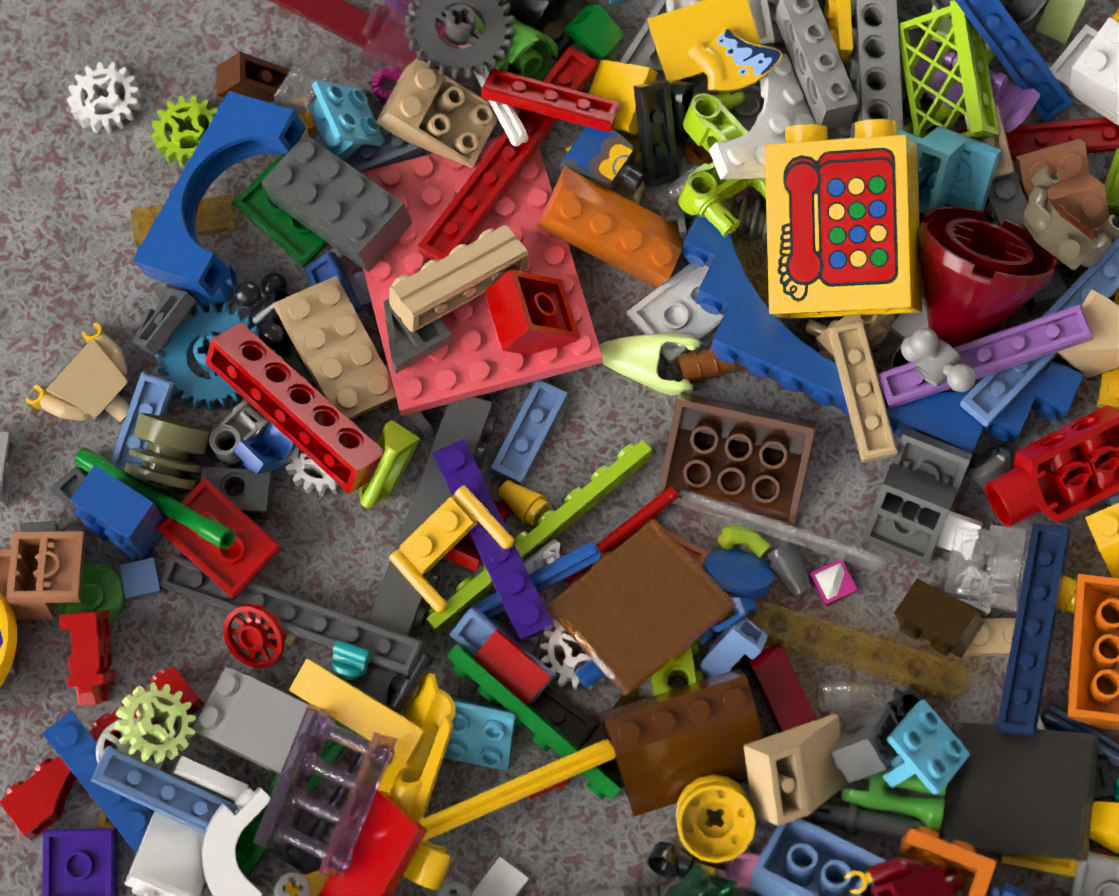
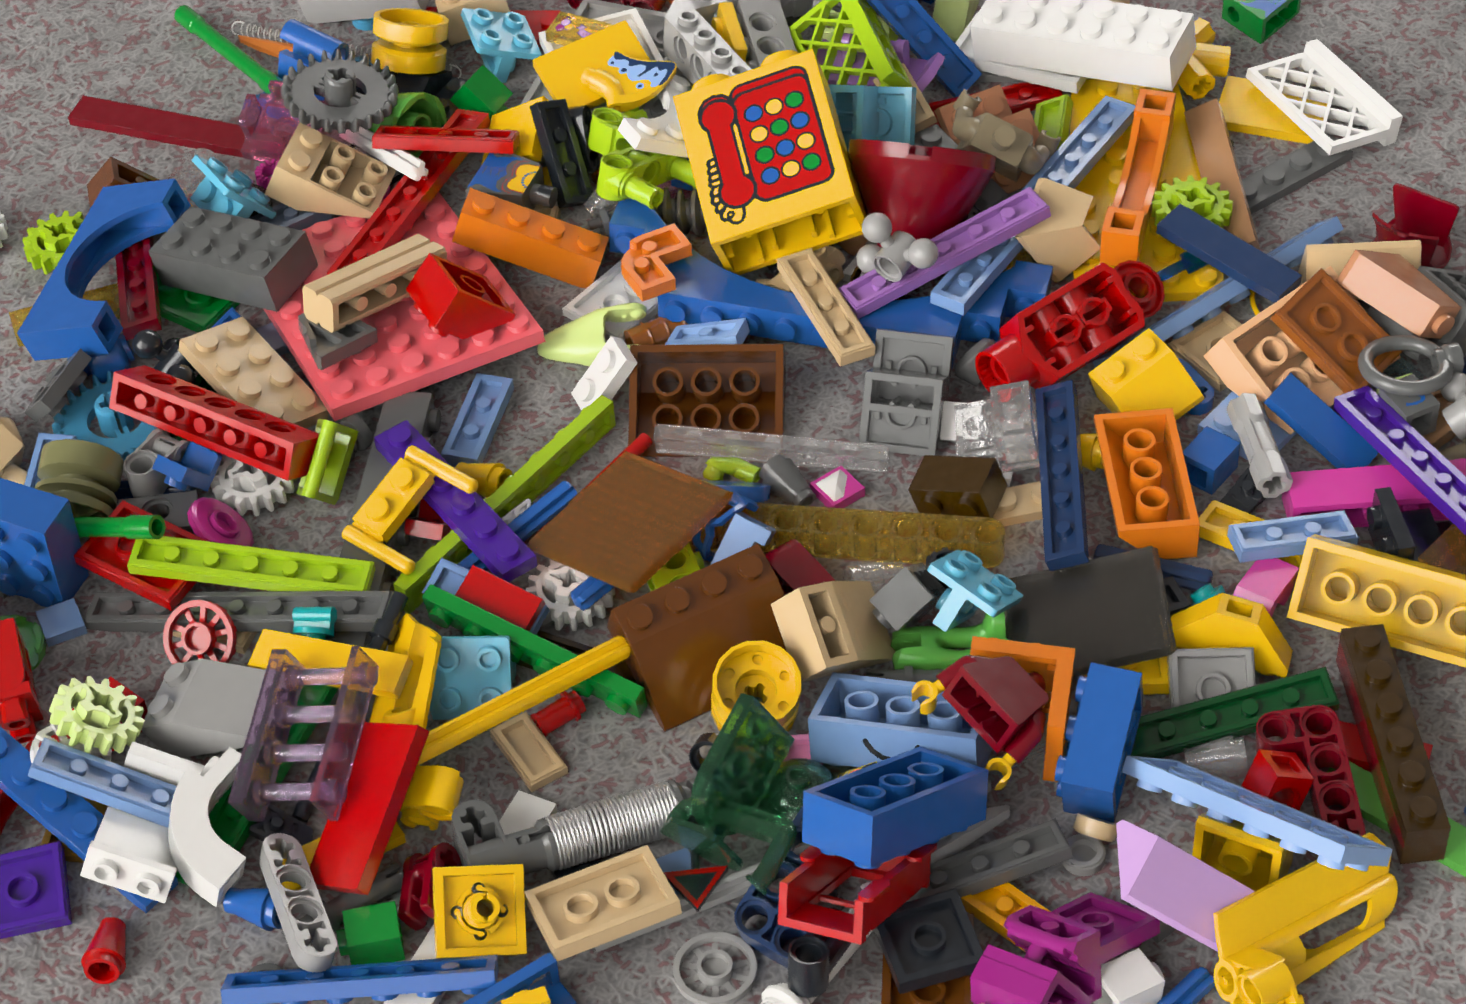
camera: 15 degrees left, 25 degrees down
none -> dark red plate [115,236,162,341]
none -> lime tile [127,536,376,591]
none -> dark pink wheel [187,497,254,547]
none -> tan tile [489,712,568,792]
none -> white plate [571,336,637,411]
none -> orange plate [621,223,692,302]
none -> light blue plate [665,318,750,345]

